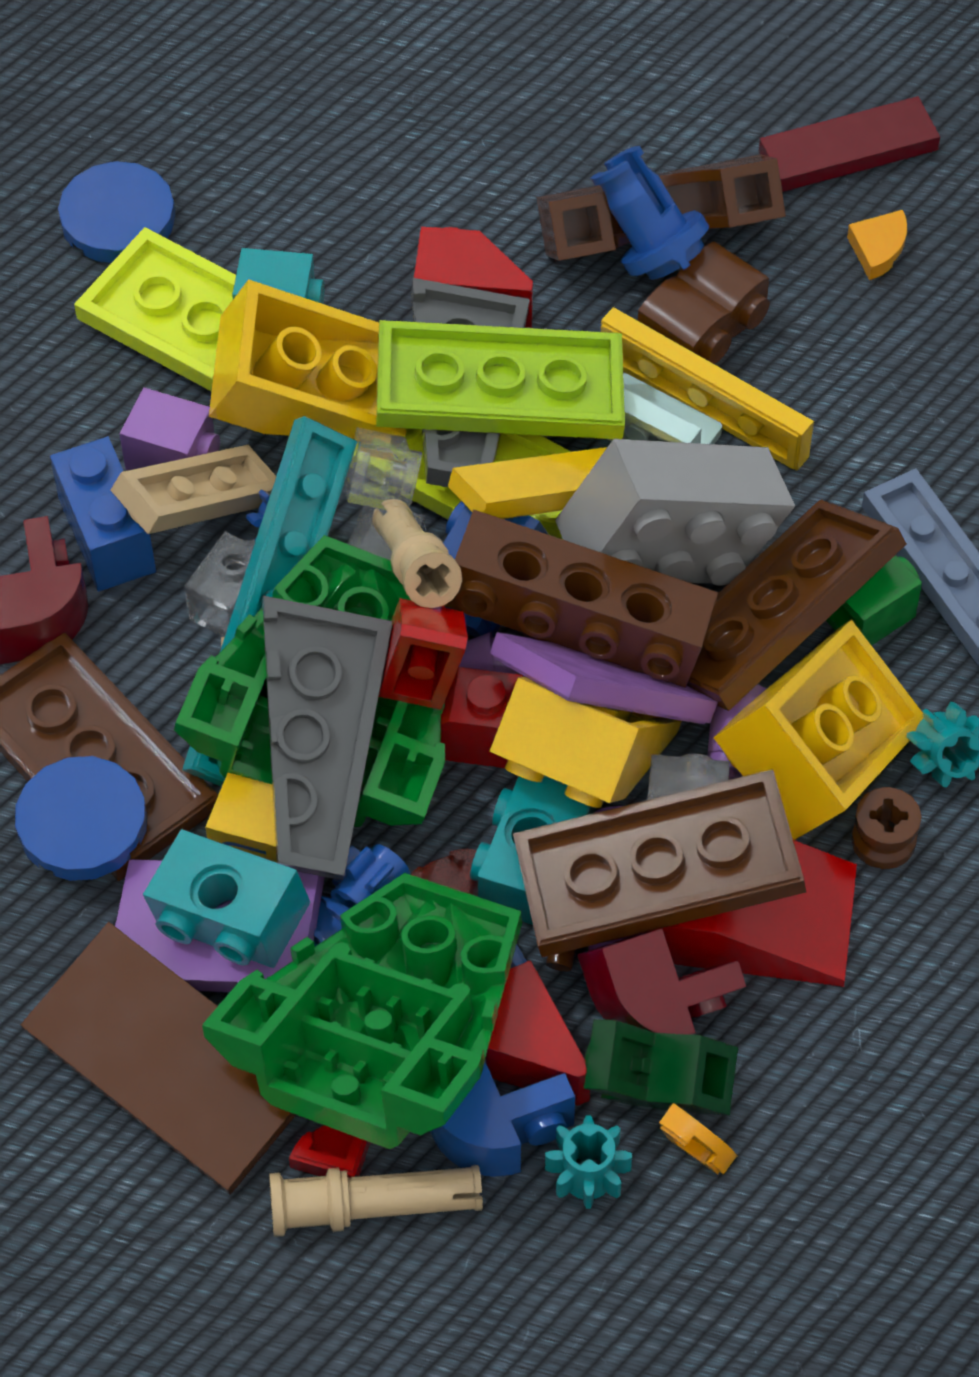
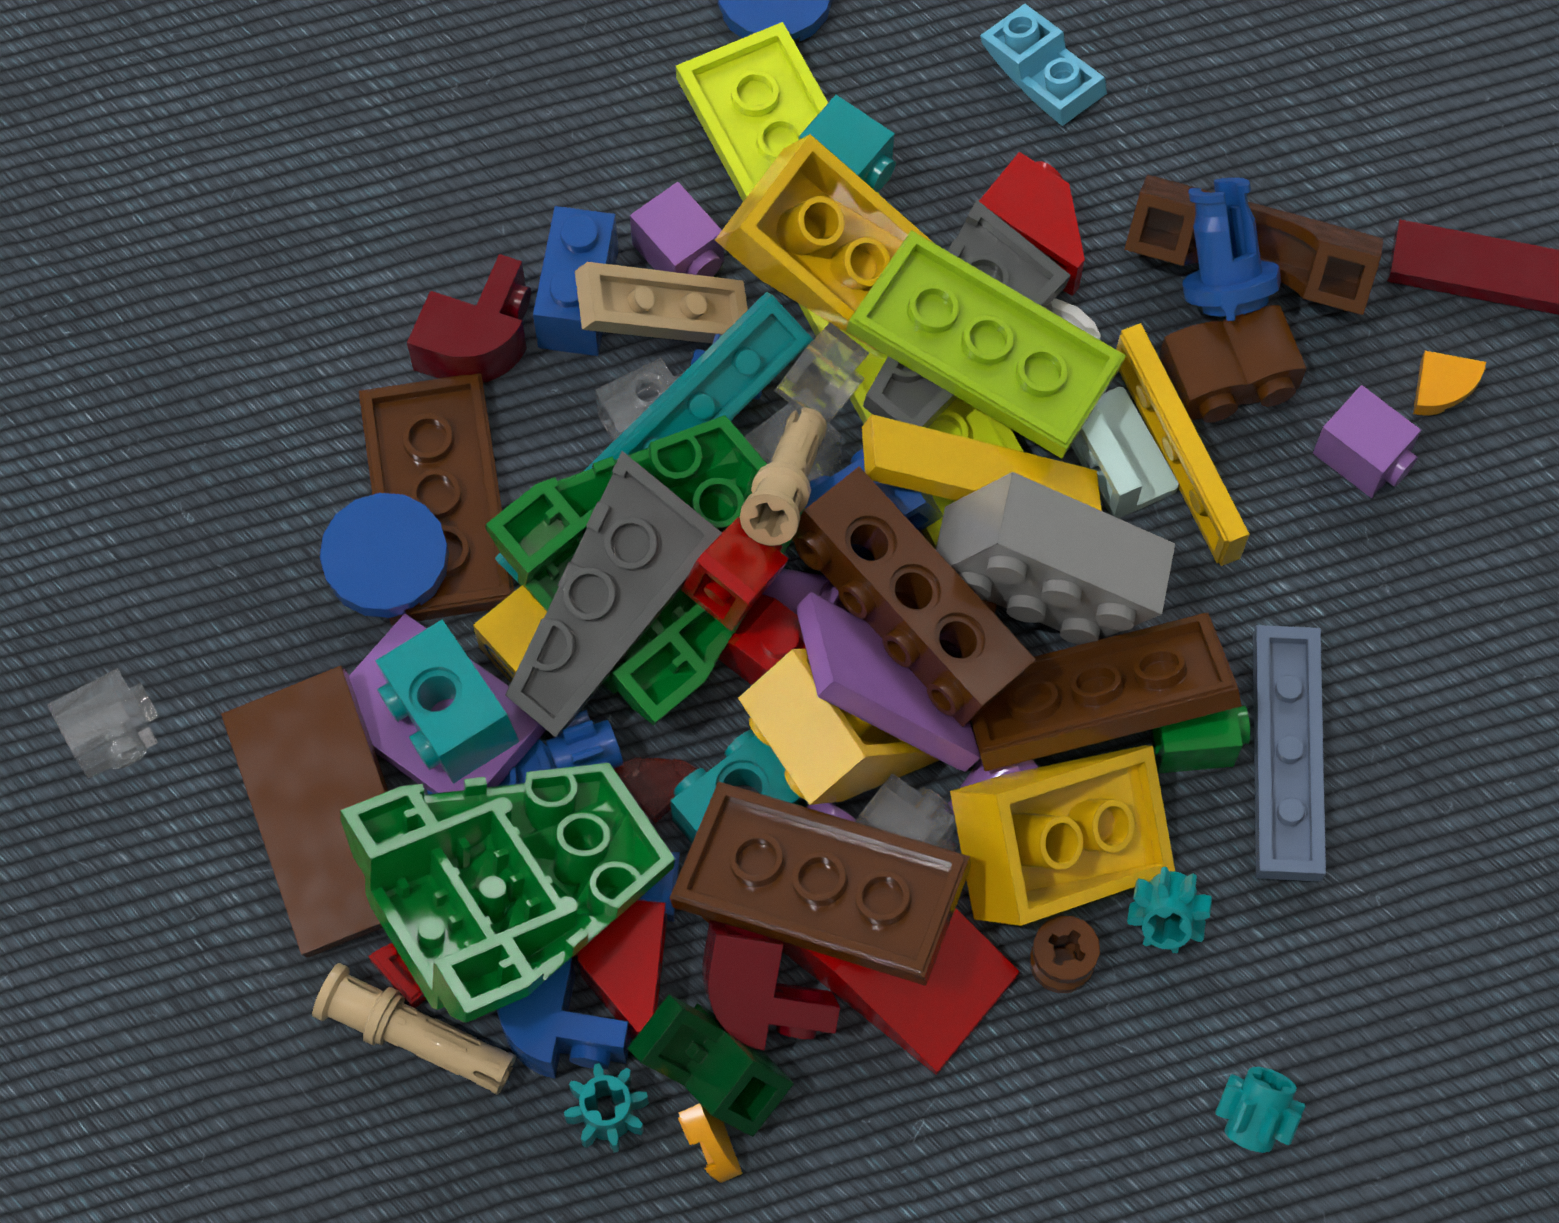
camera: 30 degrees right, 10 degrees up
none -> medium azure slope [980,4,1107,126]
none -> medium lavender brick [1313,385,1421,498]

